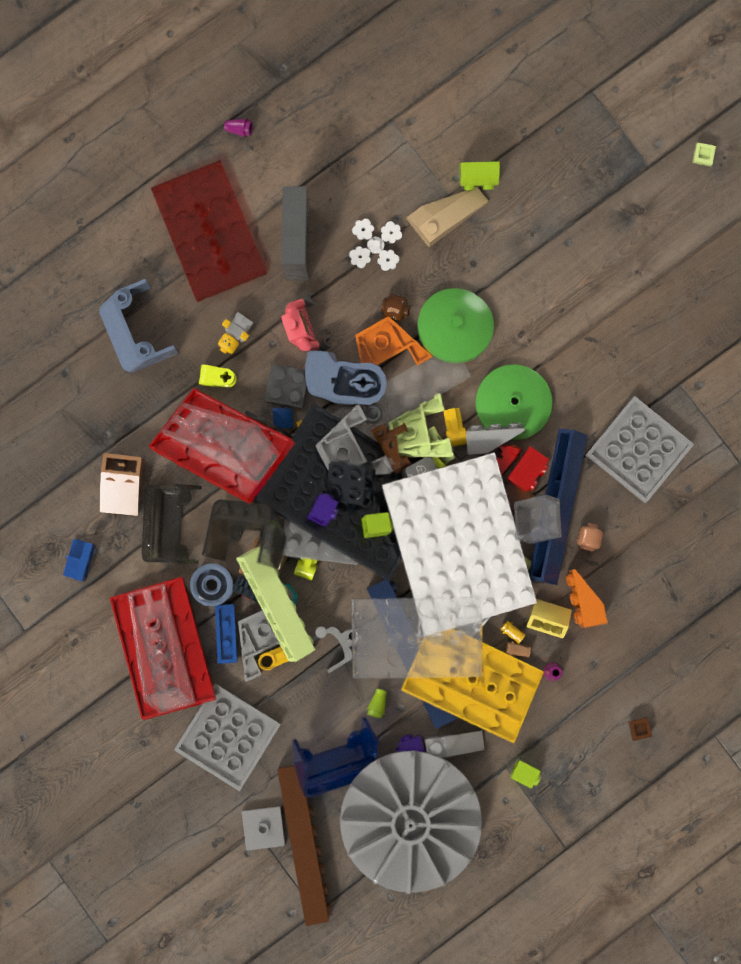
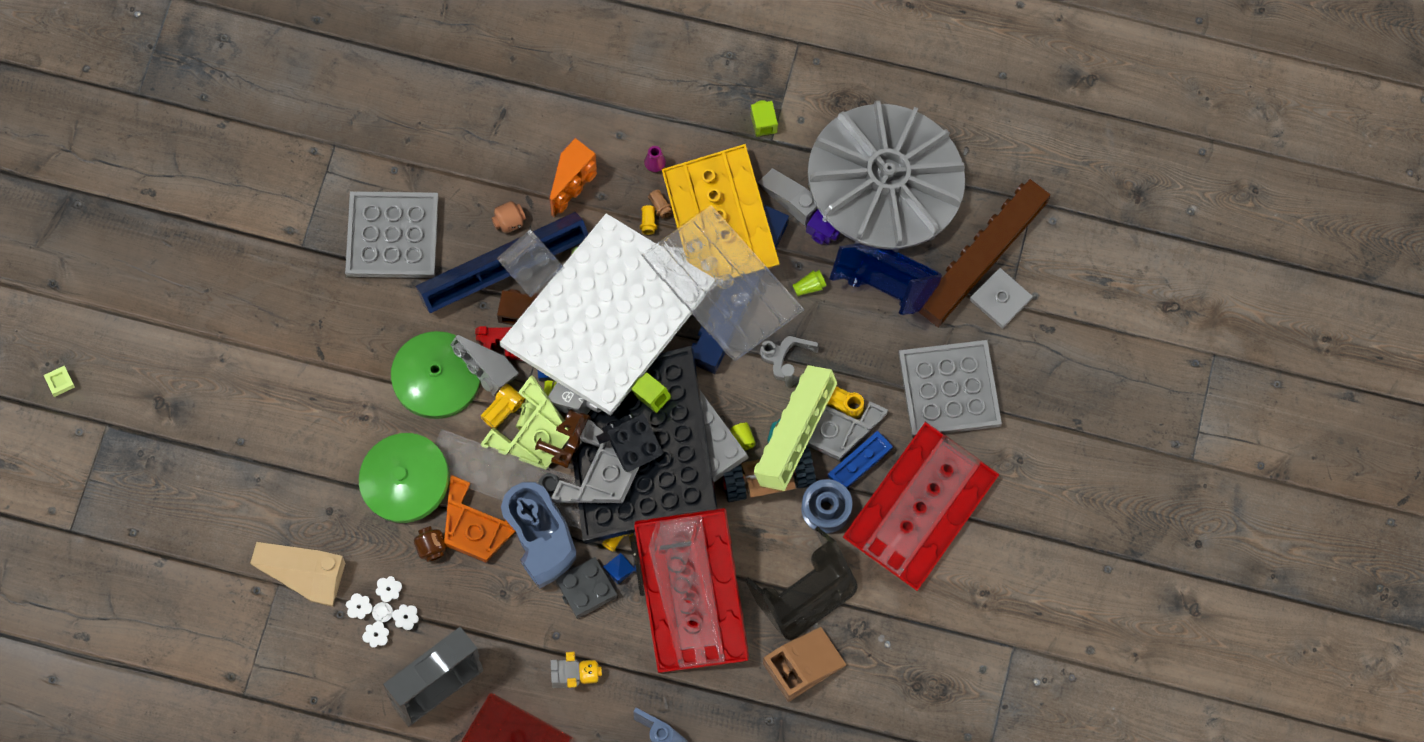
camera: 135 degrees left, 15 degrees down
blue panel [63,539,96,582] -> none
neon yellow piece [199,365,237,388] -> none
clear smoke windscreen [202,499,286,569] -> none
coral torso [281,293,333,351] -> none
dark purple brick [307,493,338,527] -> none
lime brick [459,162,500,190] -> none
red brick [506,446,549,493] -> none
light yellow brick [526,599,572,638] -> none
reddish brown plate [628,717,652,741] -> none

